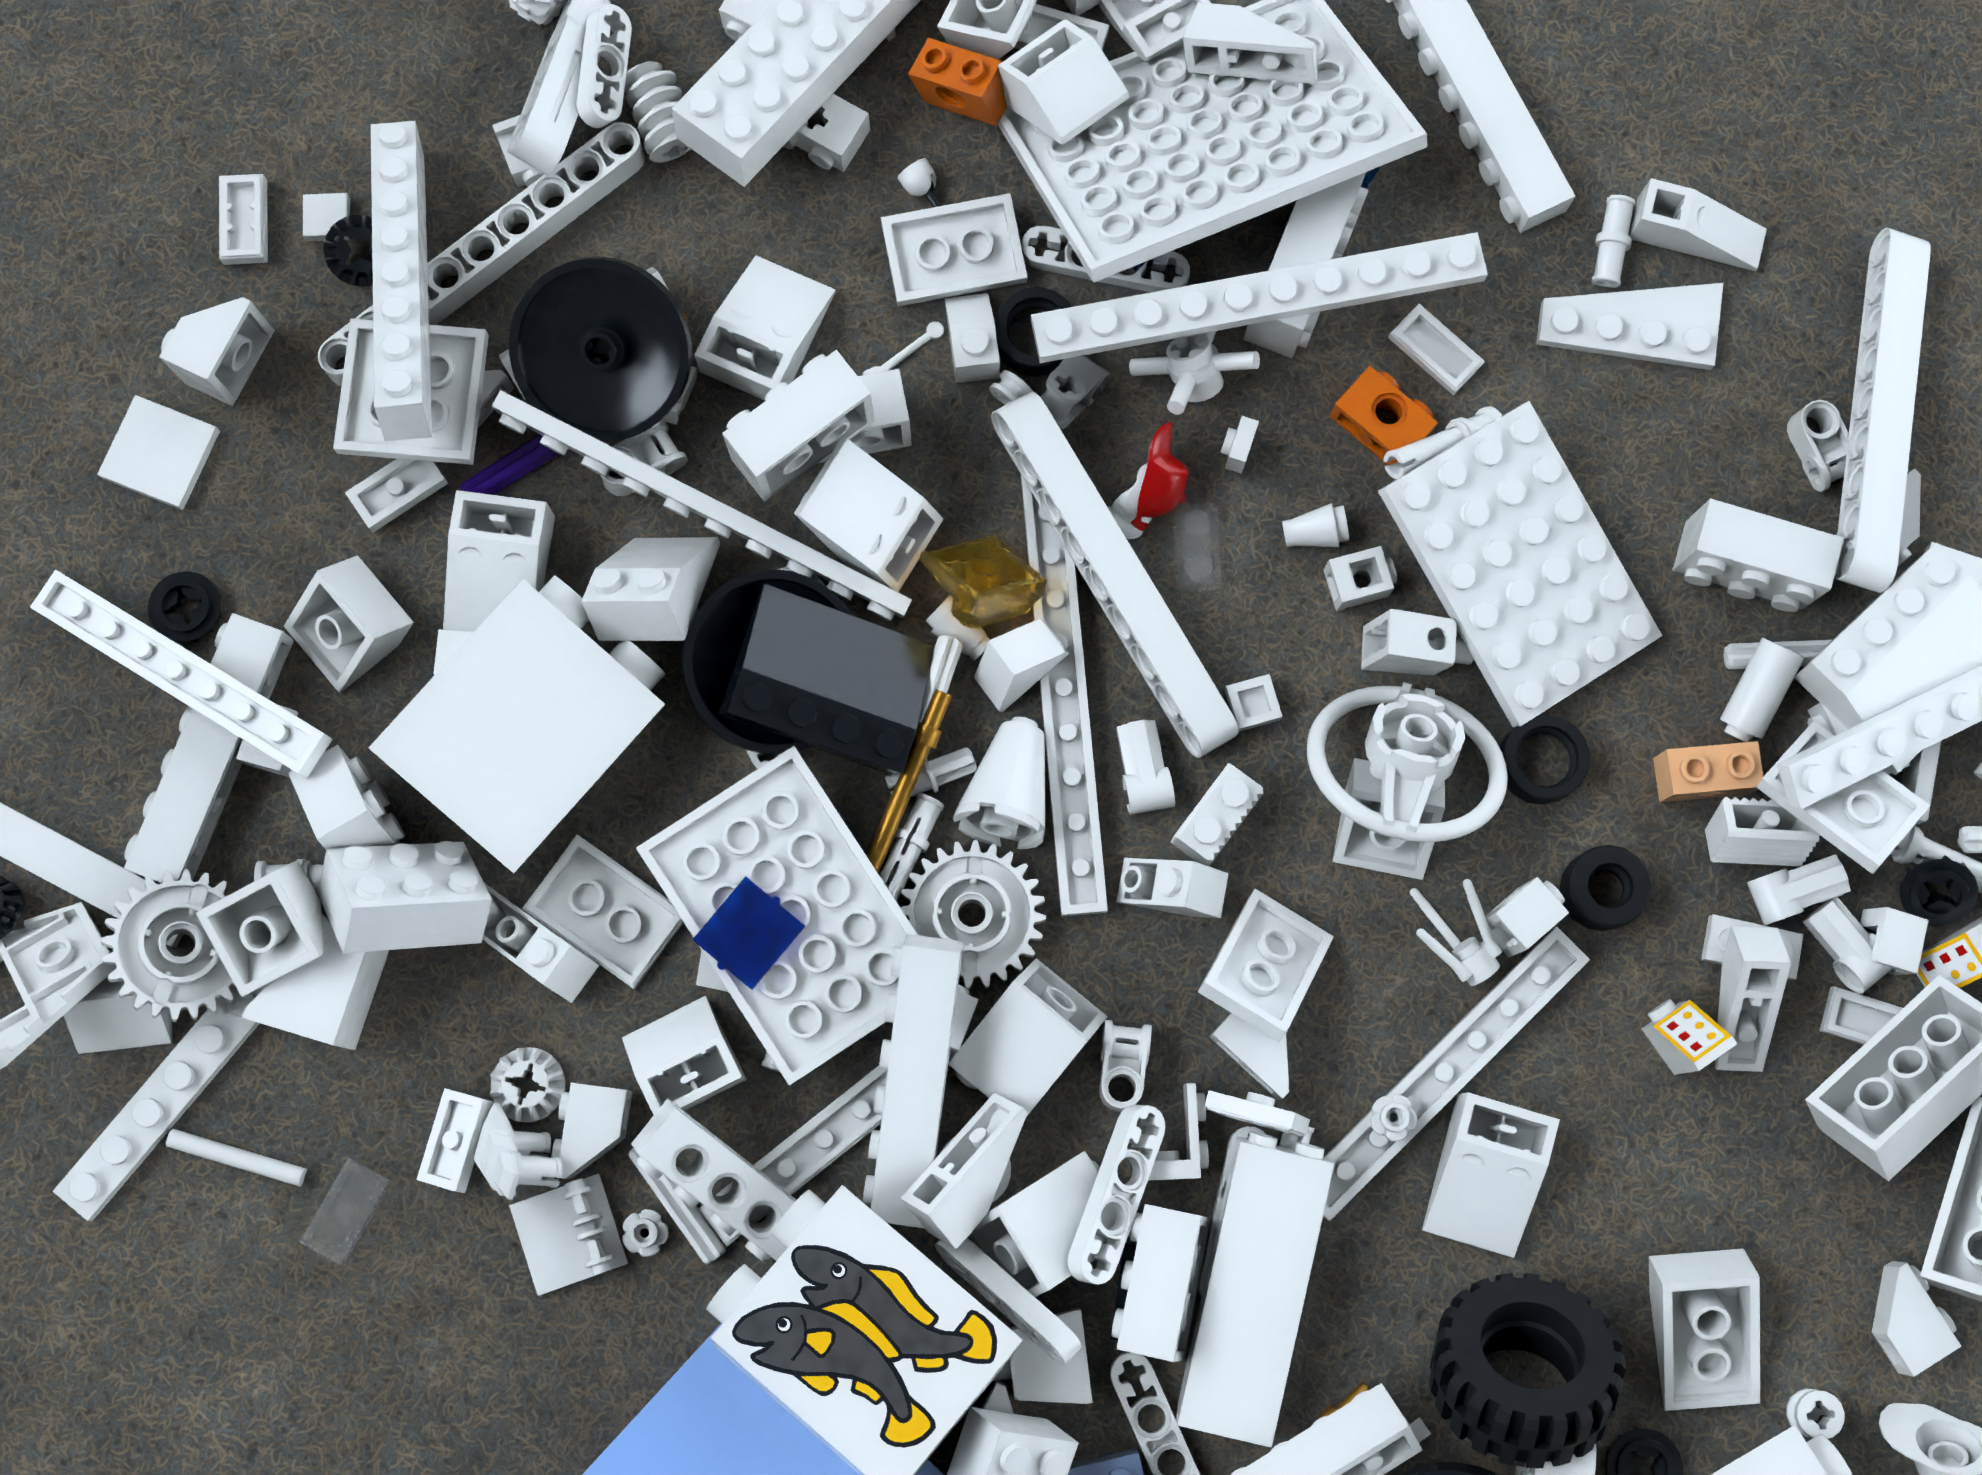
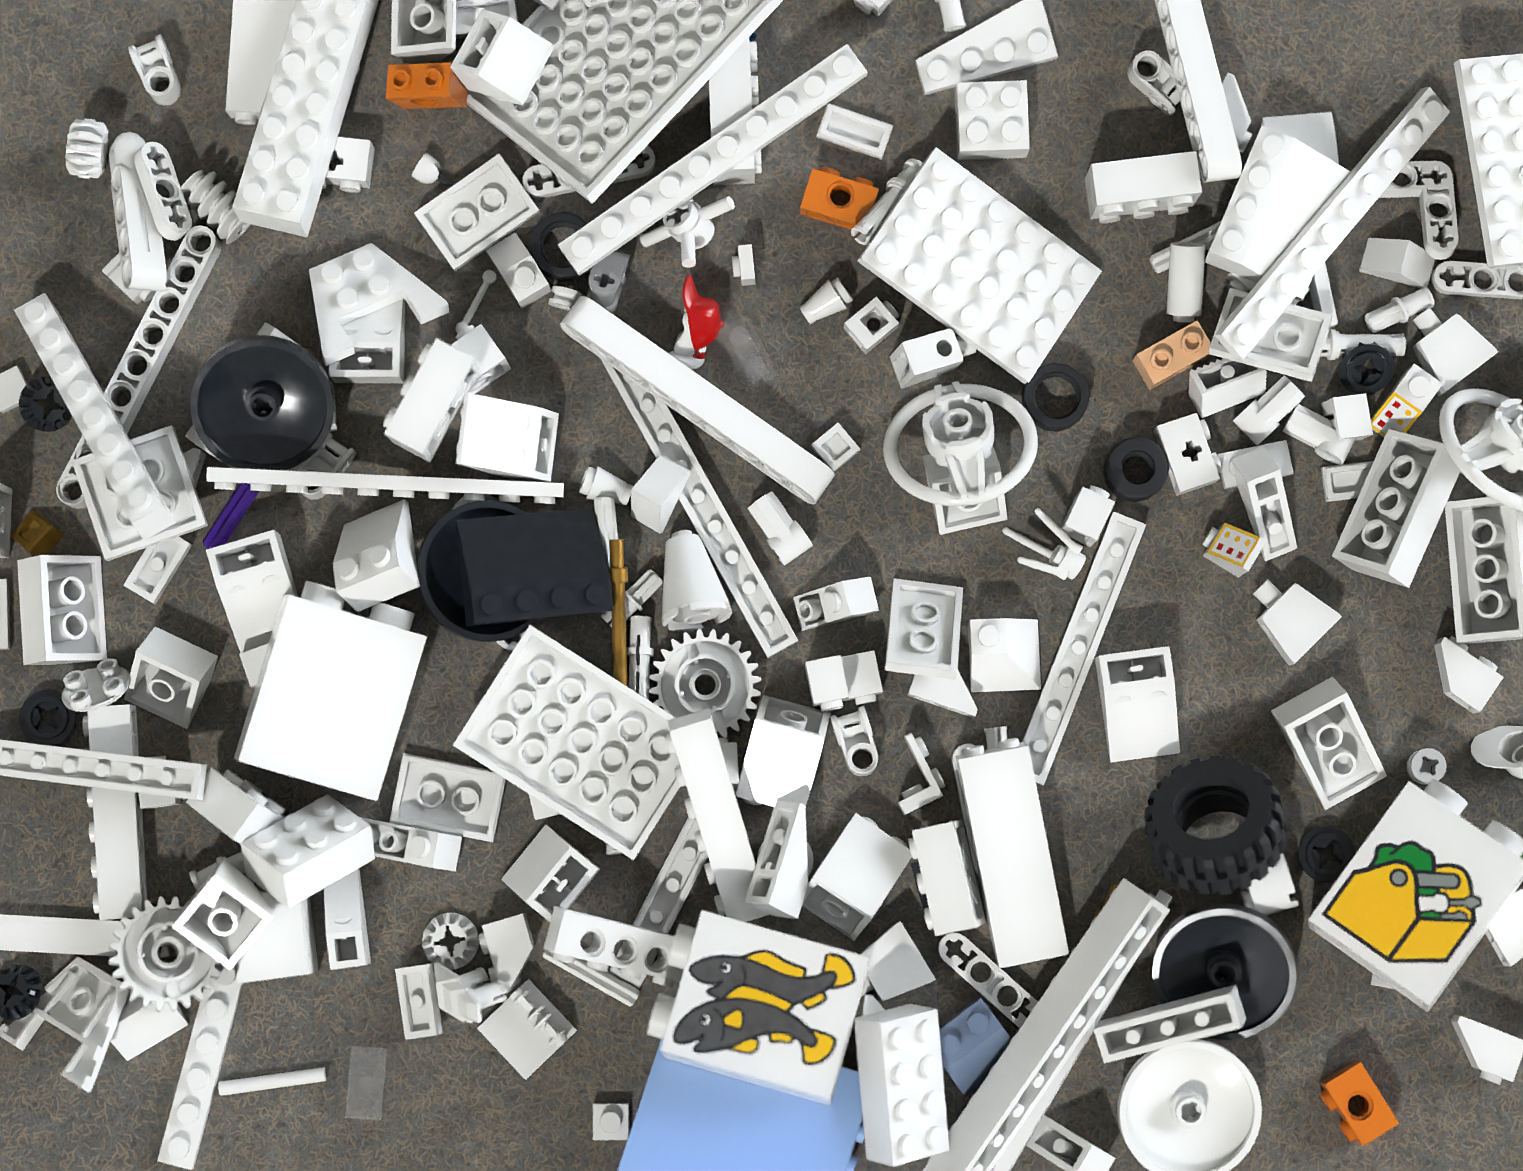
camera: 20 degrees left, 5 degrees up
white plate [622,1209,669,1257] -> none
clear blue piece [692,876,806,990] -> none
clear yellow slope [920,535,1047,628] -> none
white beam [935,1238,1082,1366] -> none
white beam [1068,1105,1165,1285] -> none
white brick [1171,763,1264,866] -> none
white plate [1204,1090,1310,1137] -> none
white plate [1370,1094,1417,1141] -> none
none -> pearl gold slope [11,509,64,556]
none -> white slope [17,555,107,665]
none -> white dish [62,658,130,711]
none -> white wing [309,243,449,366]
none -> white slope [324,868,371,970]
none -> white plate [593,1103,629,1140]
none -> white brick [805,650,883,712]
none -> white brick [955,80,1030,160]
none -> white slope [968,618,1041,692]
none -> white brick [1153,413,1222,496]
none -> white torso [1253,579,1342,666]

